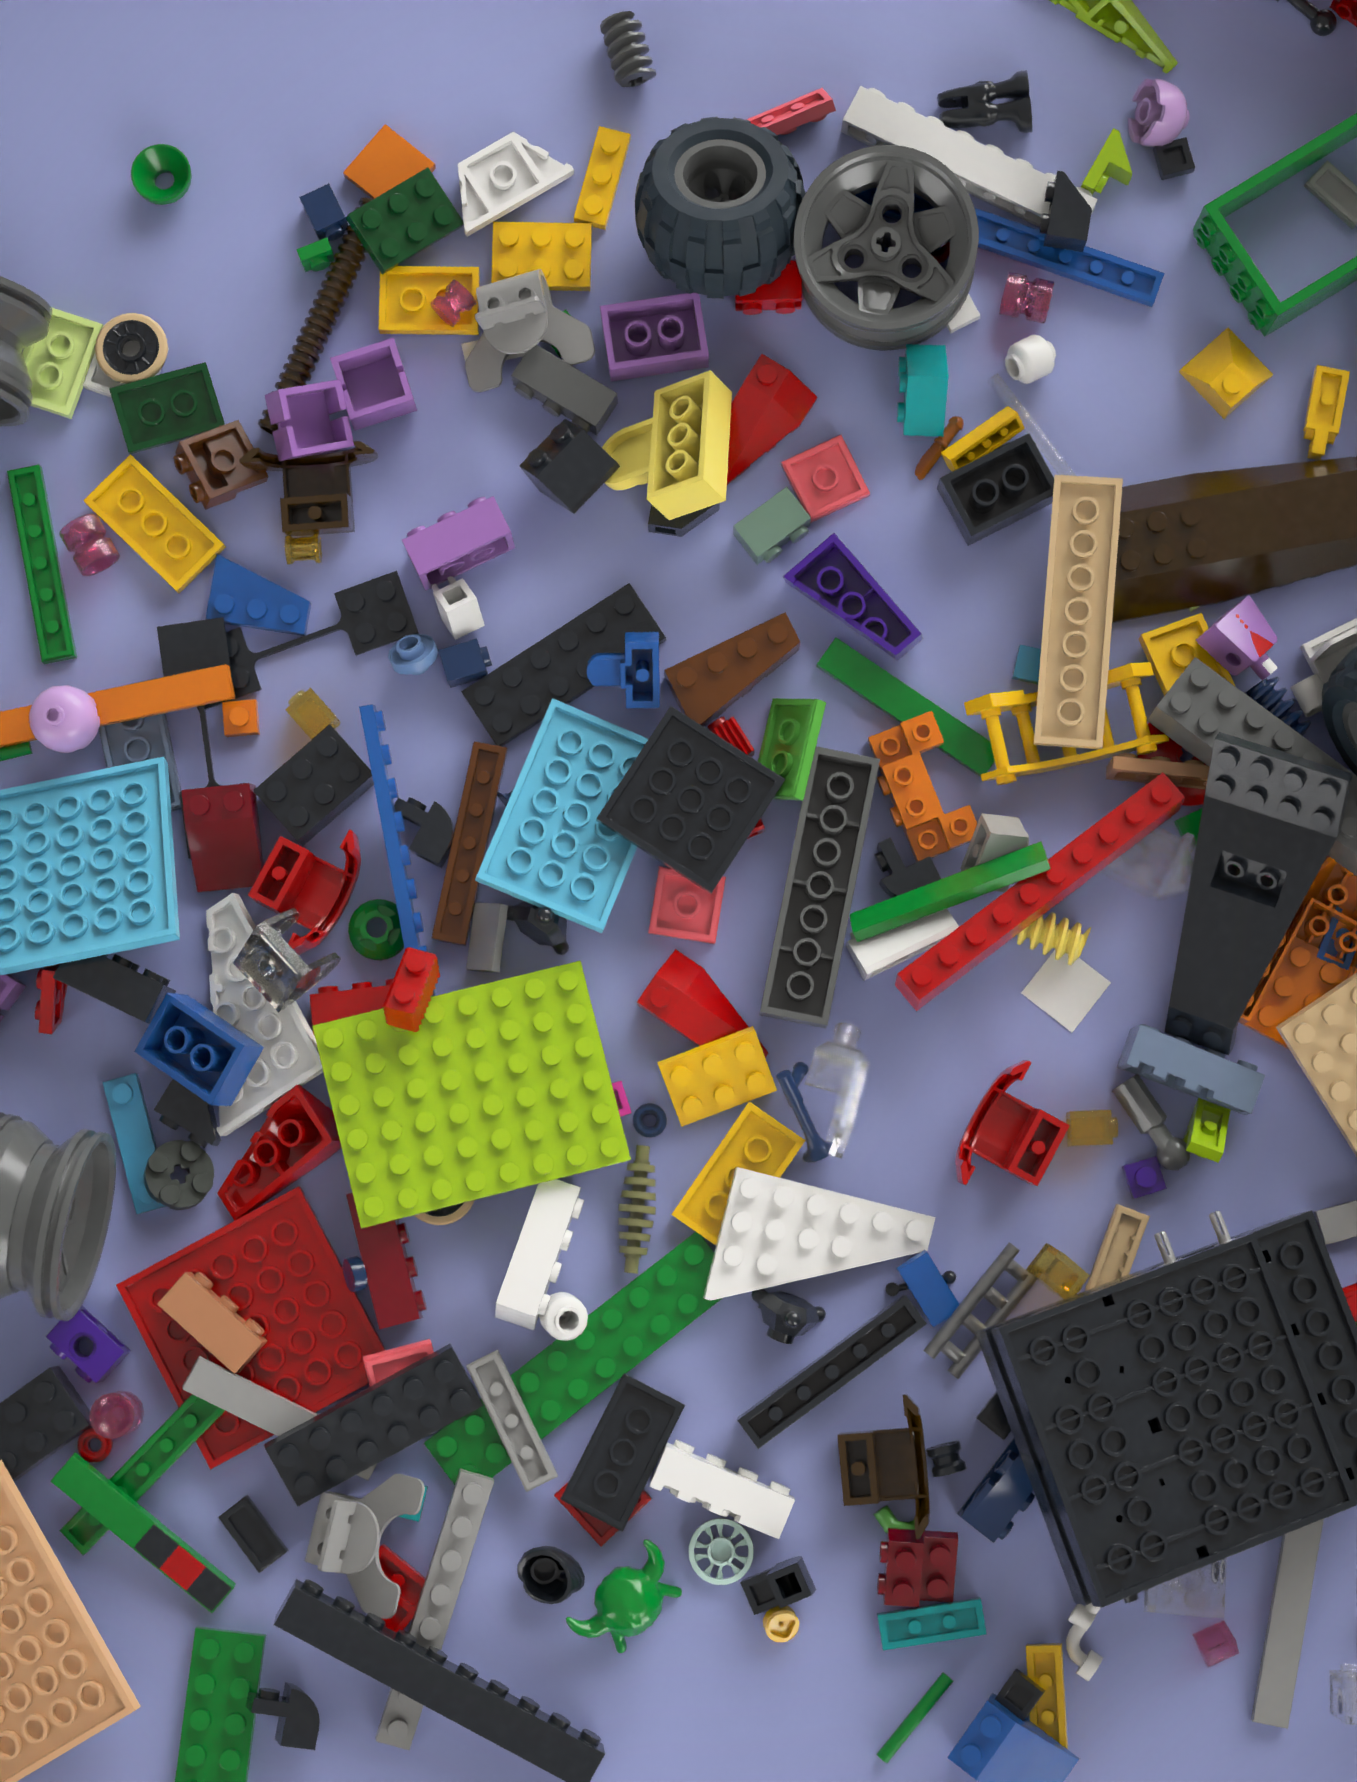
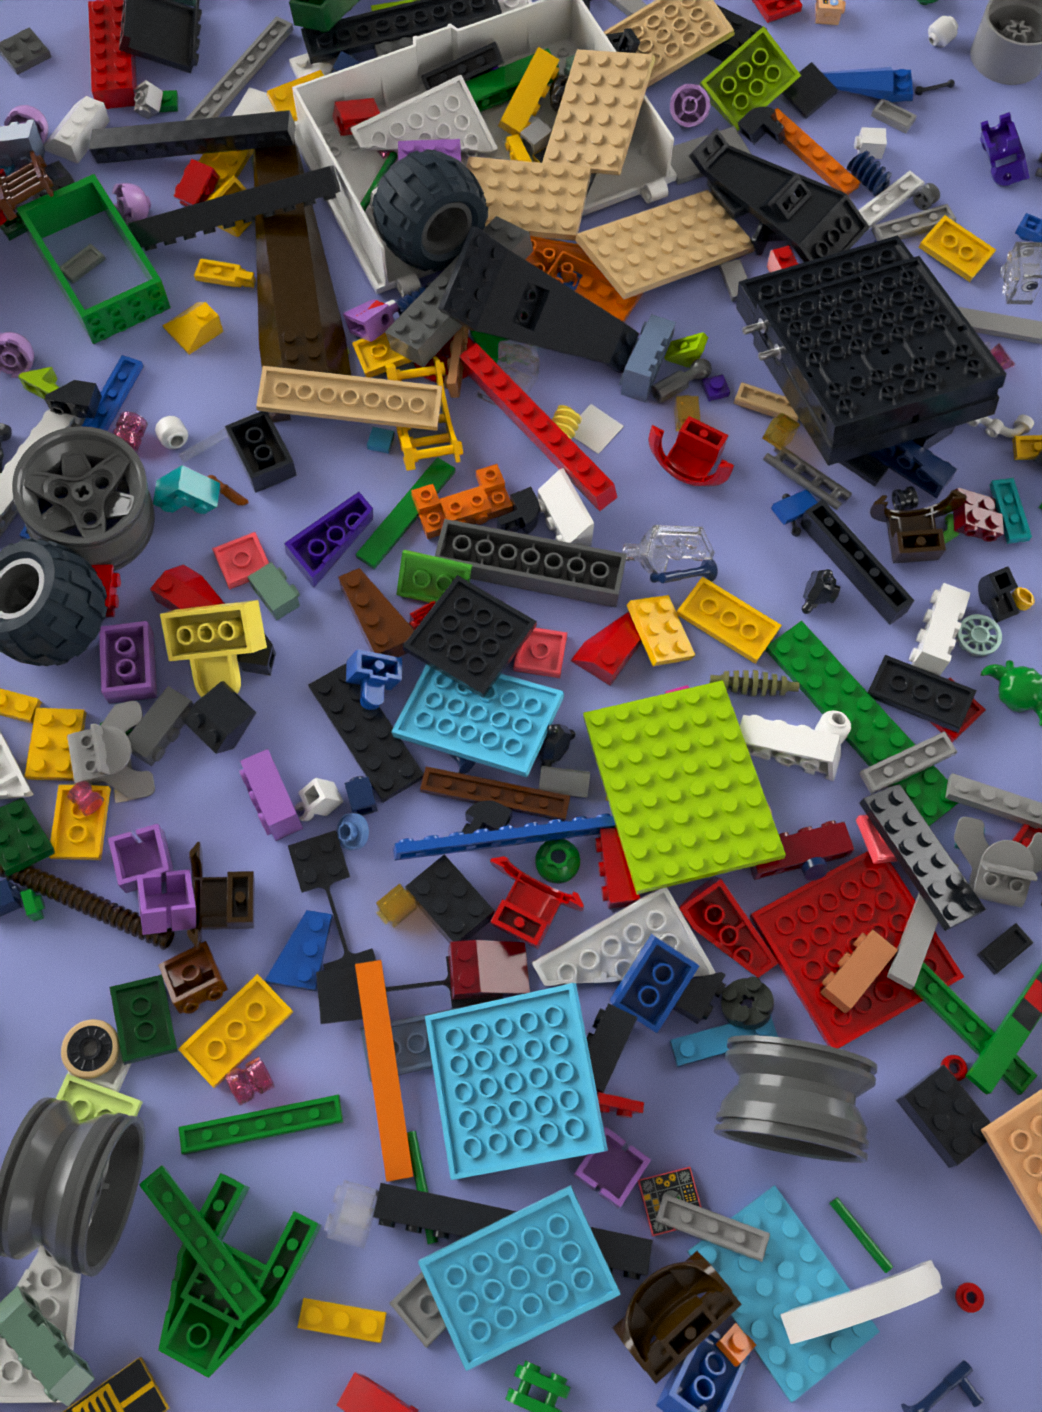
camera: 95 degrees left, 15 degrees down
lavender cylinder [29,685,100,753] -> none
dark purple brick [46,1306,131,1383] -> none
clear pink wheel [89,1390,144,1439] -> none
orange plate [222,699,260,737] -> none
clear smoke hose [233,908,341,1013] -> none
clear yellow bush [285,533,322,564] -> none
red brick [383,947,440,1032] -> none
black hair [517,1546,585,1604] -> none
dark blue plate [633,1103,667,1138] -> none
white wing [703,1167,936,1300] -> none
green tile [849,841,1051,942] -> none
yellow piece [941,406,1025,472] -> none
light grey brick [960,813,1029,892] -> none
black plate [1153,137,1195,180] -> none

